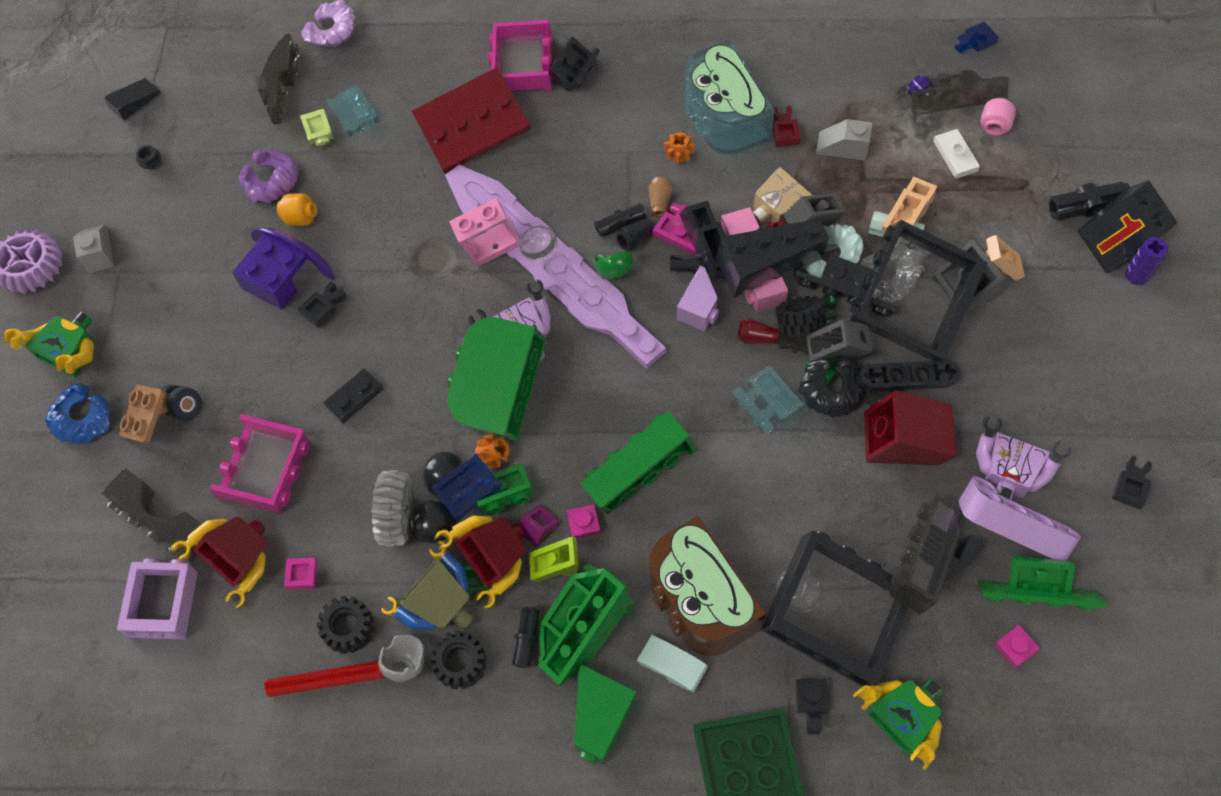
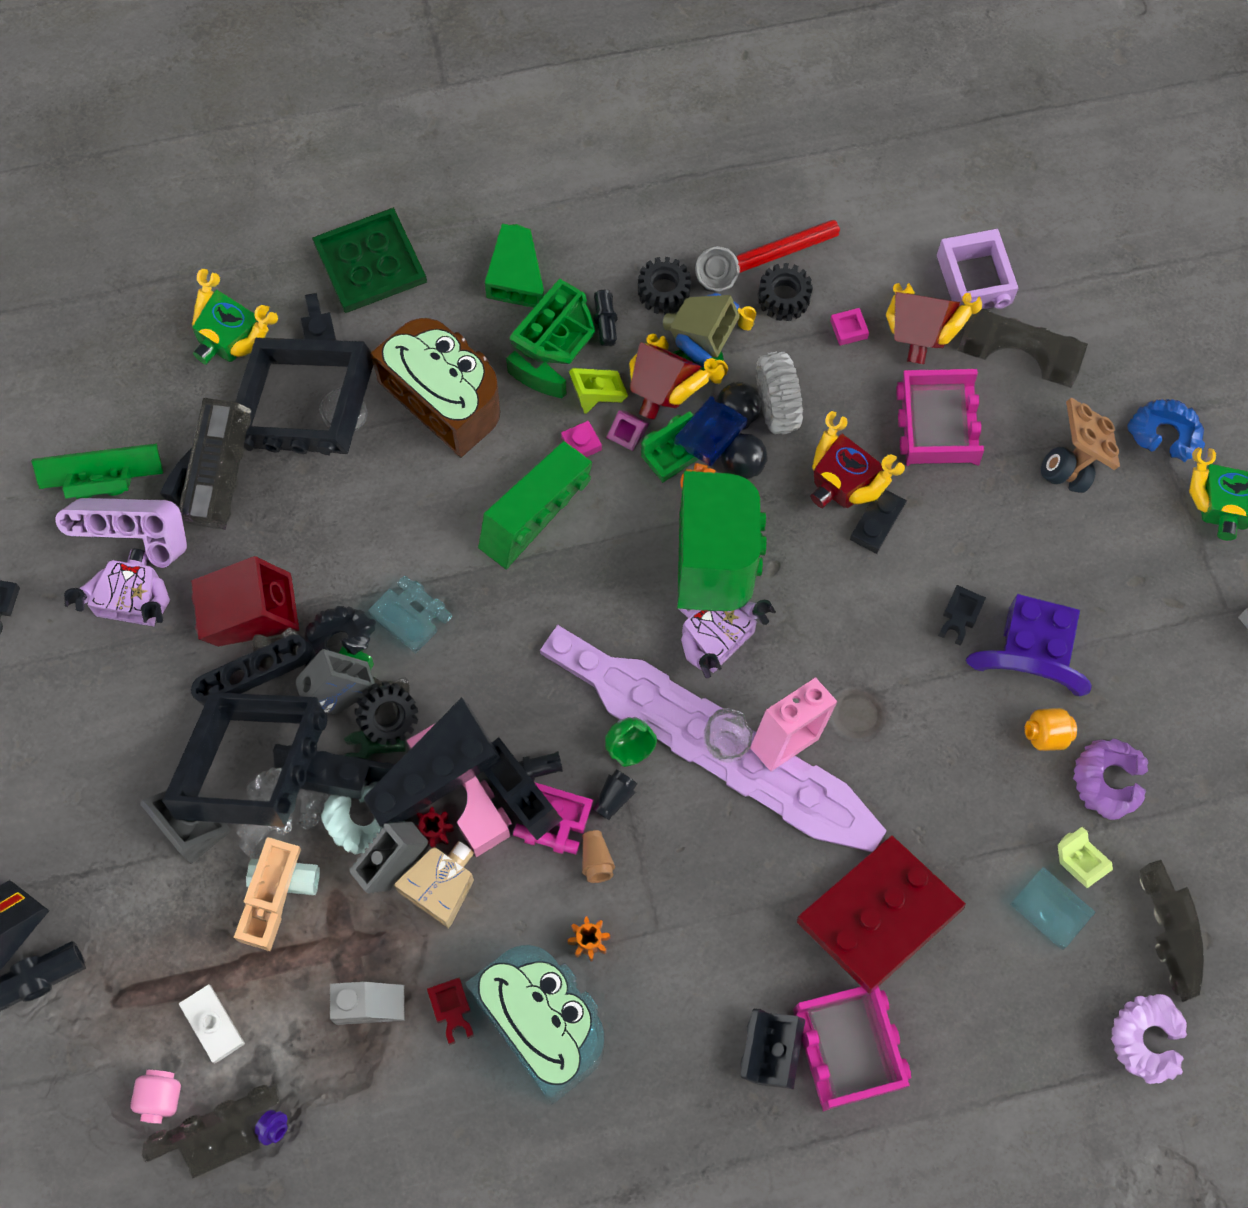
camera: 160 degrees right, 5 degrees up
black pin [594,203,647,236] -> none
light aqua slope [637,635,708,693] -> none
lavender slope [677,266,719,332] -> none
dark red cone [738,318,779,344] -> none
light nougat plate [986,235,1025,281] -> none
dark pink plate [994,625,1040,669] -> none
none -> torso [810,411,905,508]

